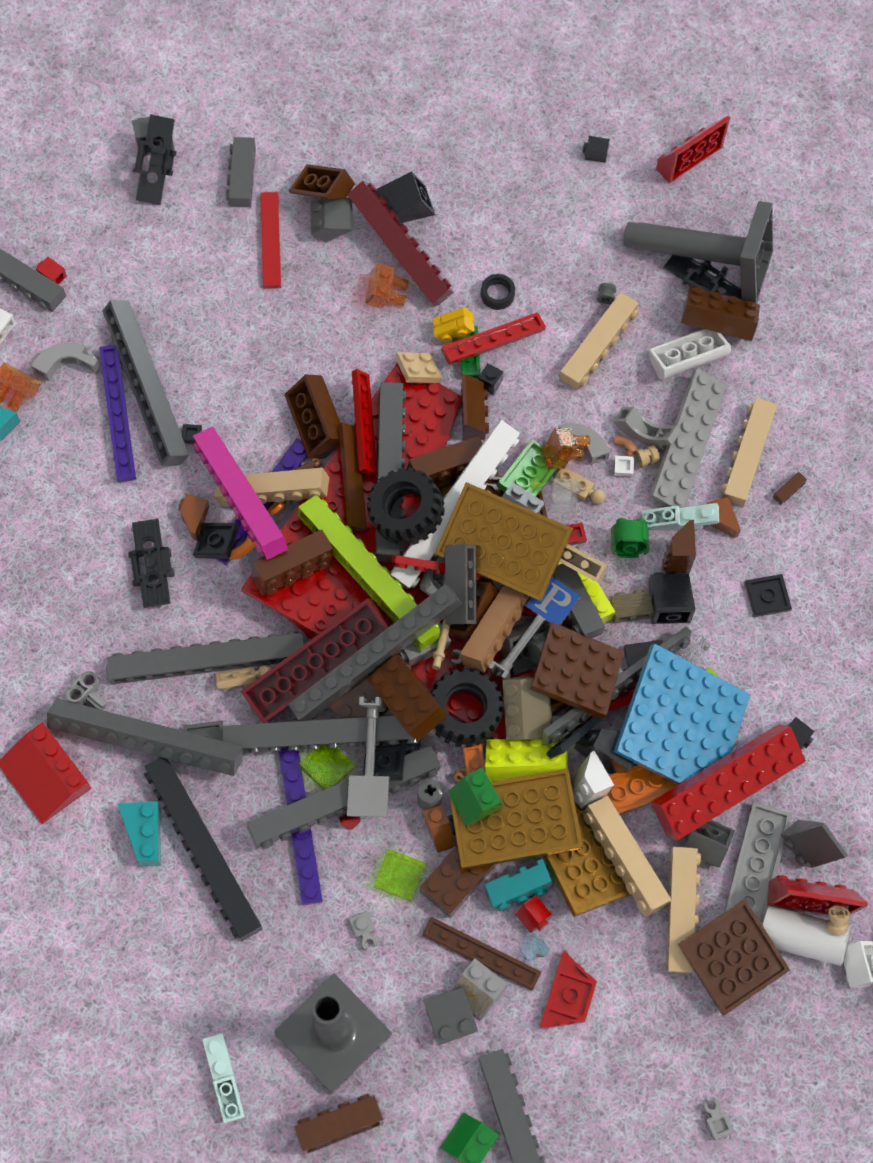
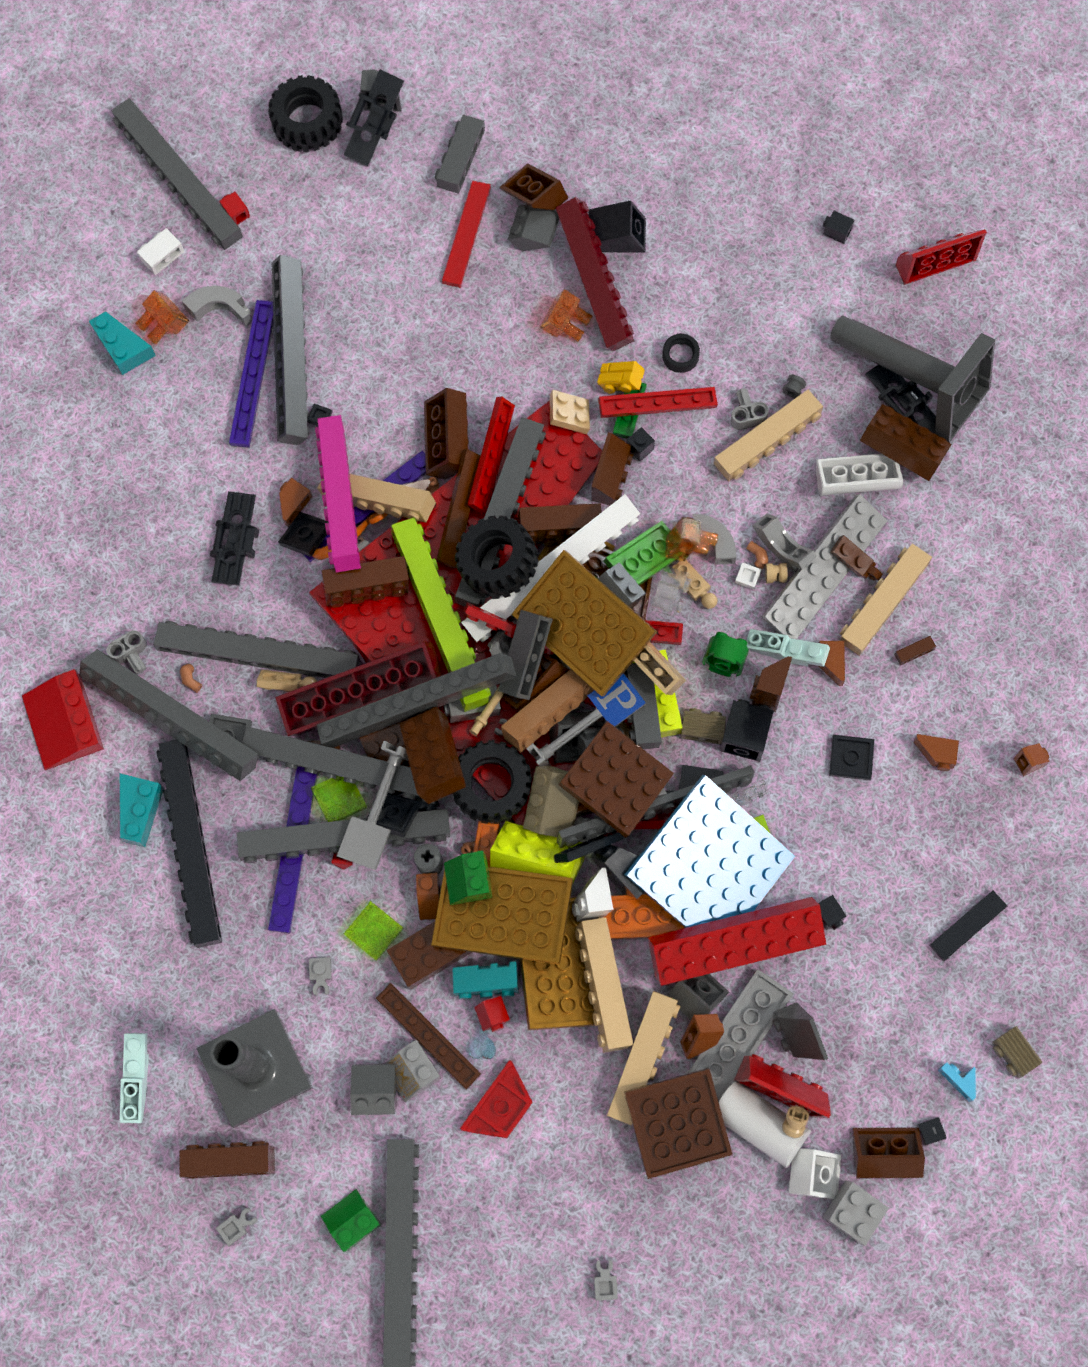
camera: 25 degrees right, 5 degrees up
none -> nougat arm [180,663,202,693]
none -> black tyre [268,75,343,152]
none -> dark orange slope [680,1014,724,1059]
none -> light grey beam [730,388,769,430]
none -> reddish brown hinge [830,535,883,581]
none -> dark orange slope [914,734,959,771]

